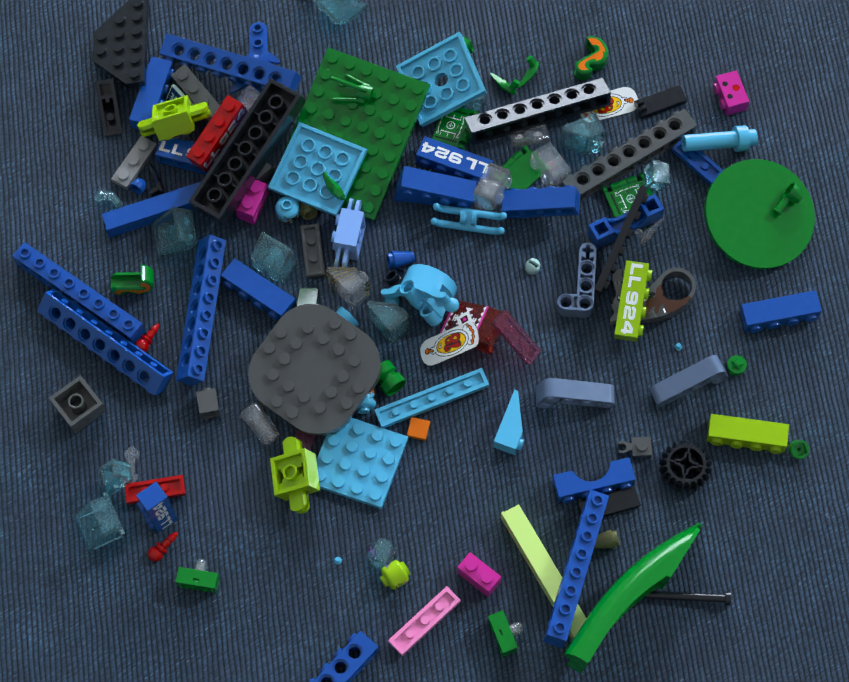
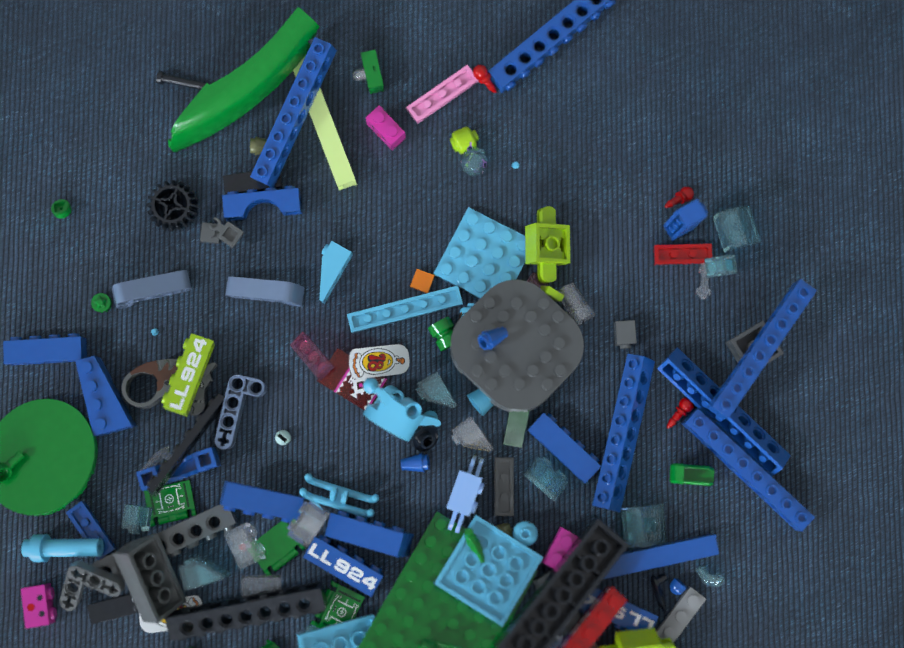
camera: 175 degrees left, 15 degrees up
green piece [175,559,220,593] -> none
lime brick [706,414,789,454] -> none
none -> dark grey beam [60,561,125,611]
none -> blue wedge [75,356,137,437]
none -> dark grey slope [113,533,186,624]
none -> dark grey plate [208,217,244,248]
none -> red bar [473,65,497,93]
none -> blue cone [478,326,508,350]
none -> lime tile [540,286,564,302]
none -> blue brick [707,279,817,419]

